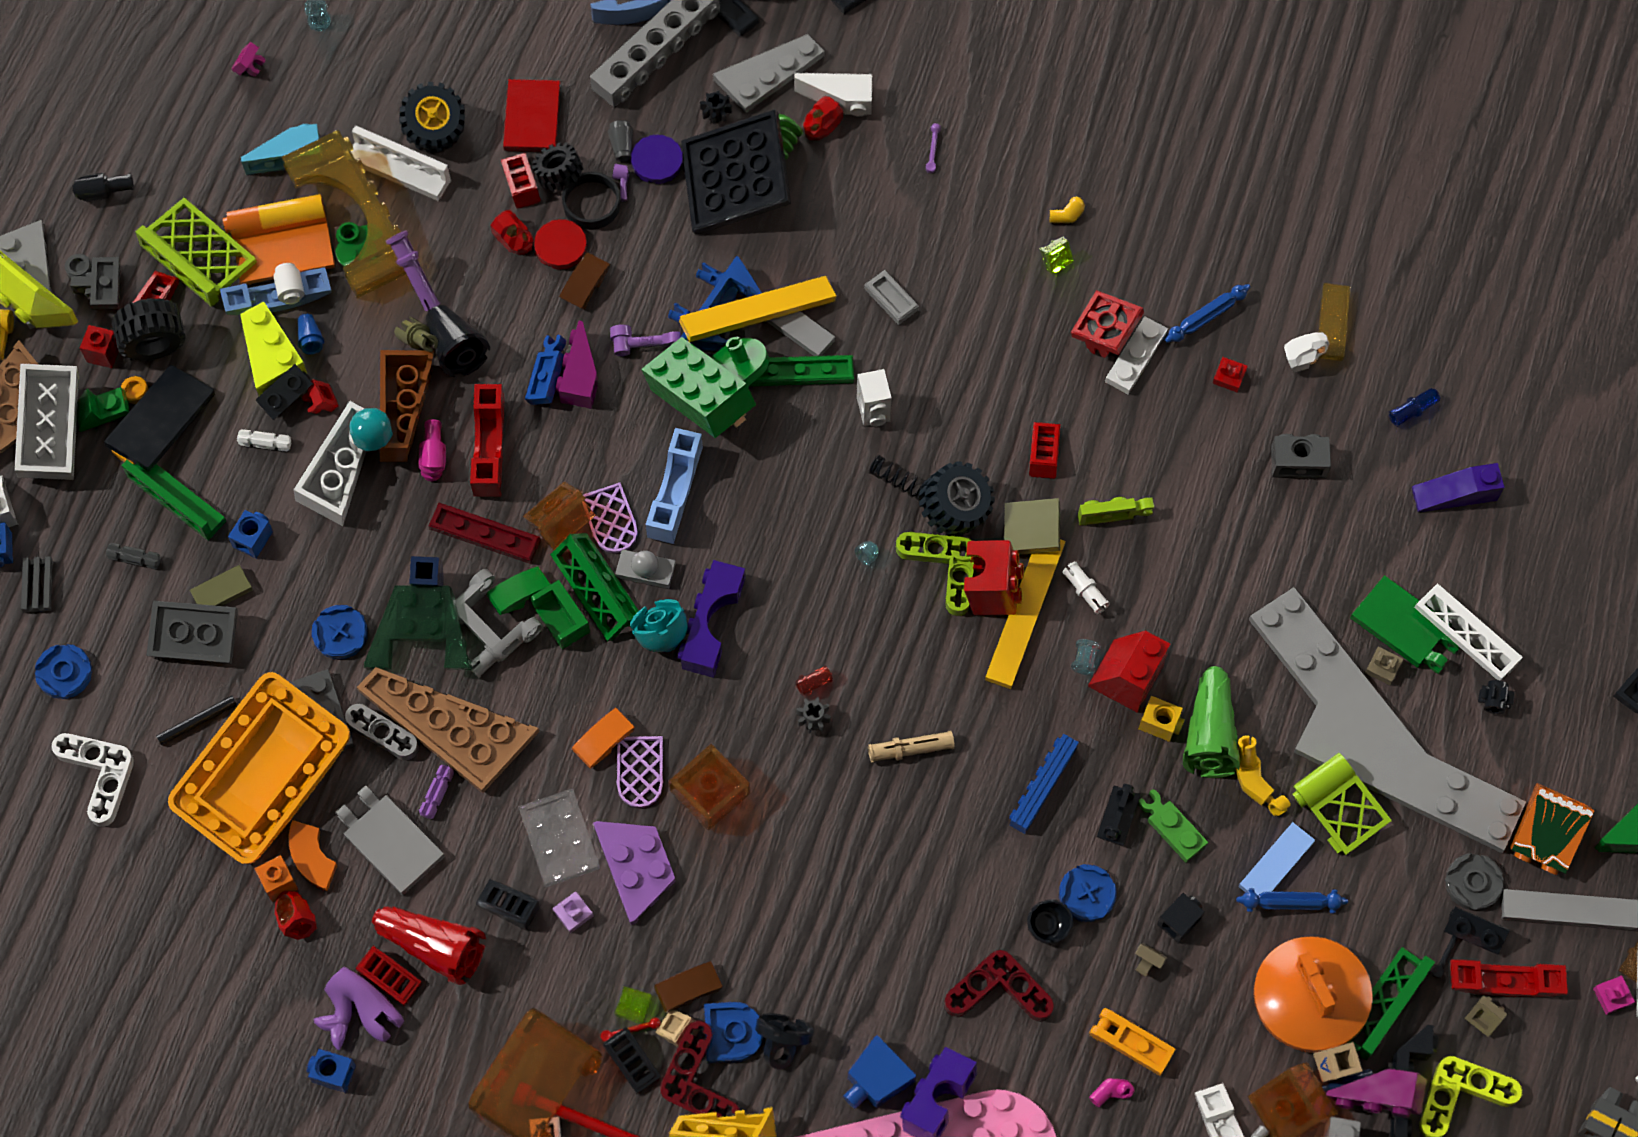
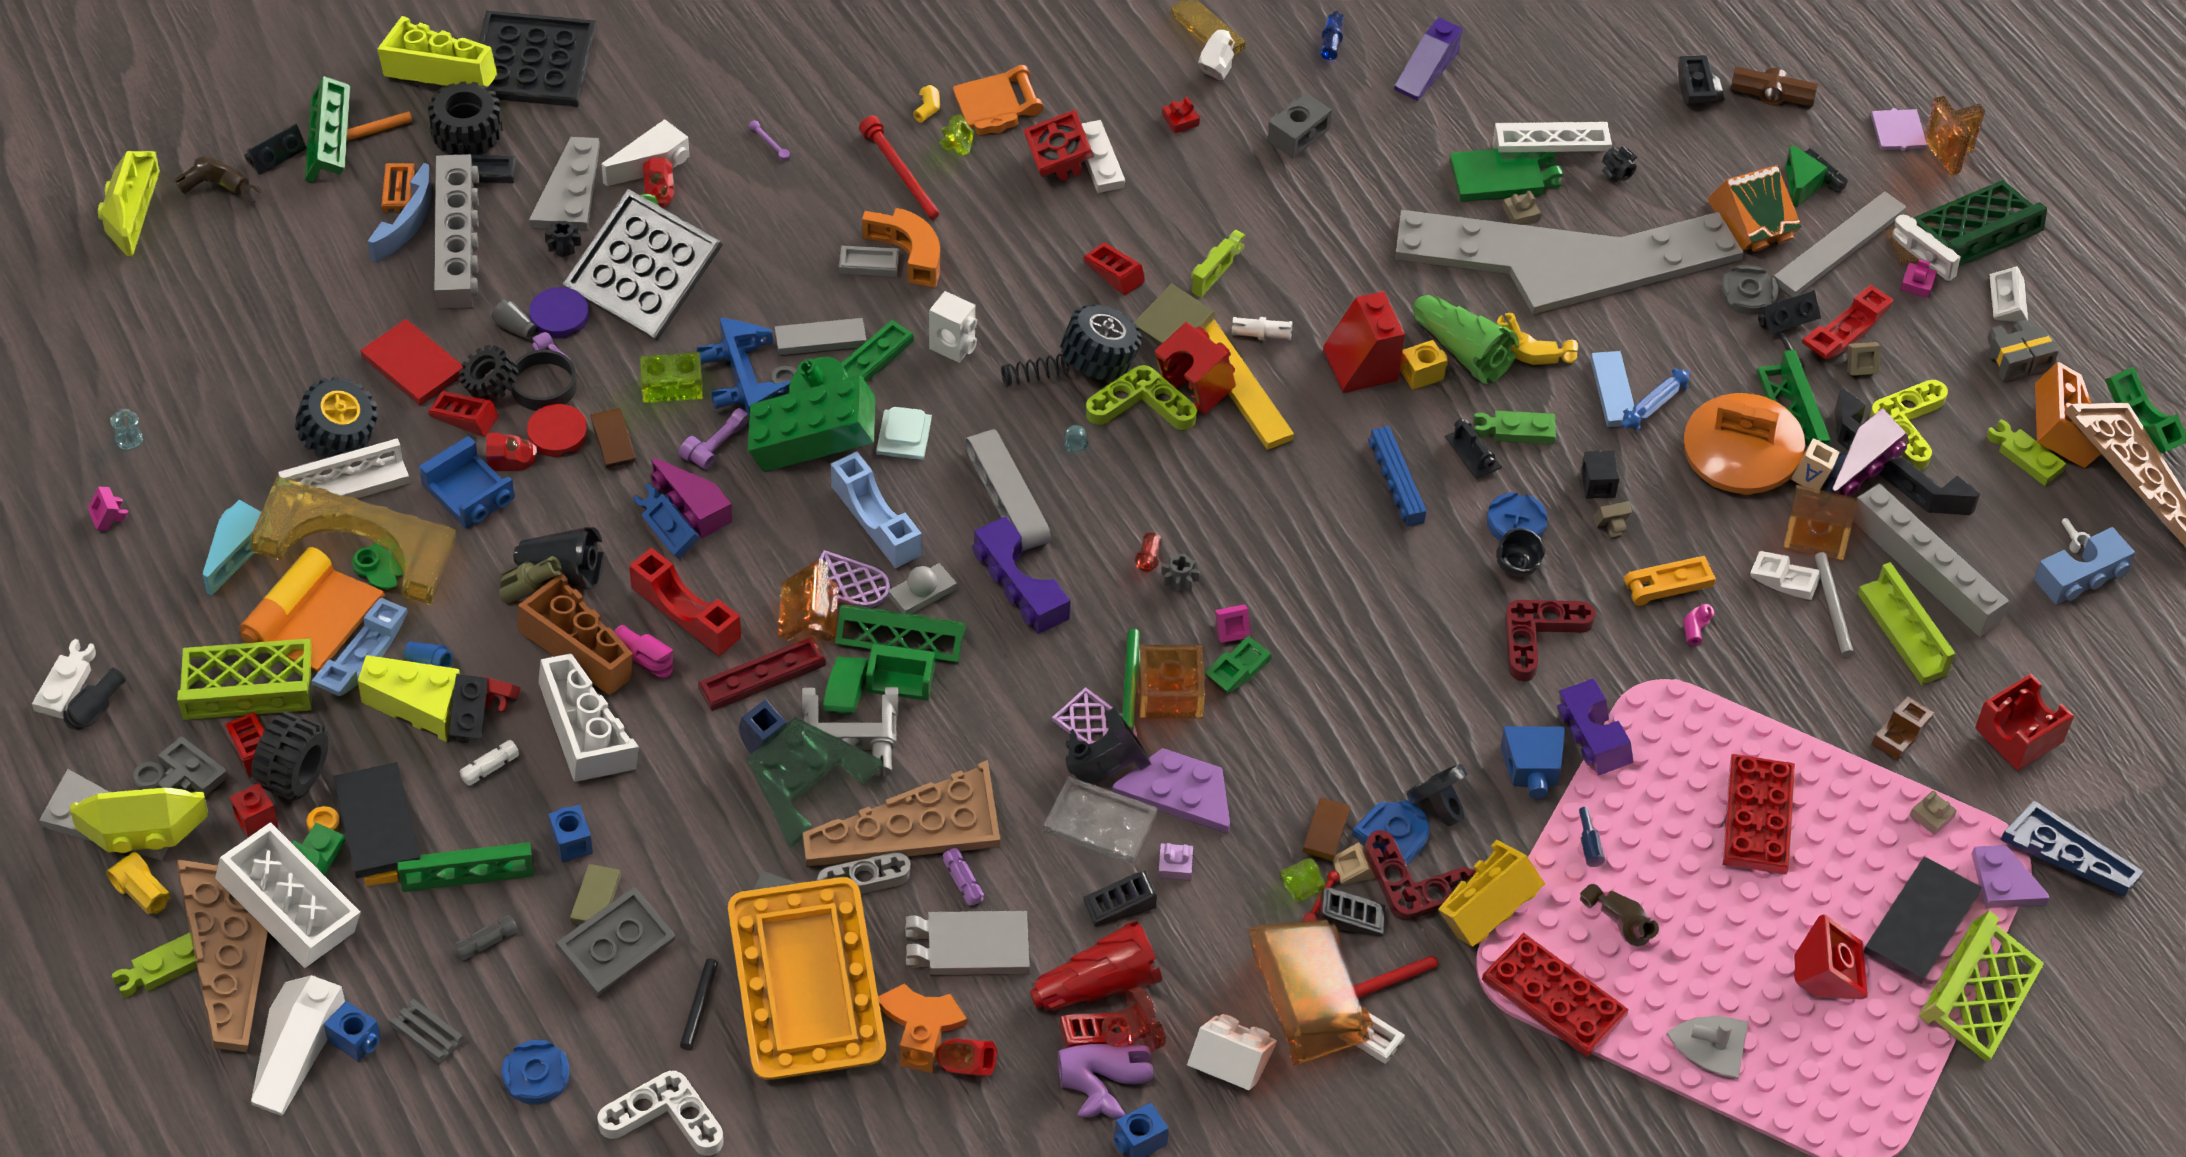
camera: 50 degrees left, 15 degrees down
white brick [273,263,304,305] -> none
blue tile [312,605,368,659] -> none
teal hair [349,408,393,451] -> none
medium lavender pin [386,230,440,311] -> none
orange slope [572,707,634,769] -> none
teal cylinder [630,599,688,652] -> none
yellow tile [679,276,836,342] -> none
tan pin [868,731,955,763] -> none
clear light blue bush [1071,639,1101,675] -> none
blue wheel [1165,284,1250,343] -> none
lime piece [1292,752,1392,855] -> none
none -> white plate [32,639,96,719]
none -> blue panel [419,436,515,529]
none -> clear neon green brick [640,352,703,403]
none -> red piece [859,116,939,219]
none -> orange arch [862,208,940,288]
none -> light aqua piece [876,407,932,460]
none -> orange piece [953,65,1044,135]
none -> light grey beam [965,429,1051,552]
none -> black tile [1066,707,1151,785]
none -> clear red tile [1101,986,1166,1052]
none -> green bar [1122,629,1140,731]
none -> white slope [1187,1014,1277,1090]
none -> green slope [1204,635,1272,694]
none -> dark pink tile [1215,604,1251,643]

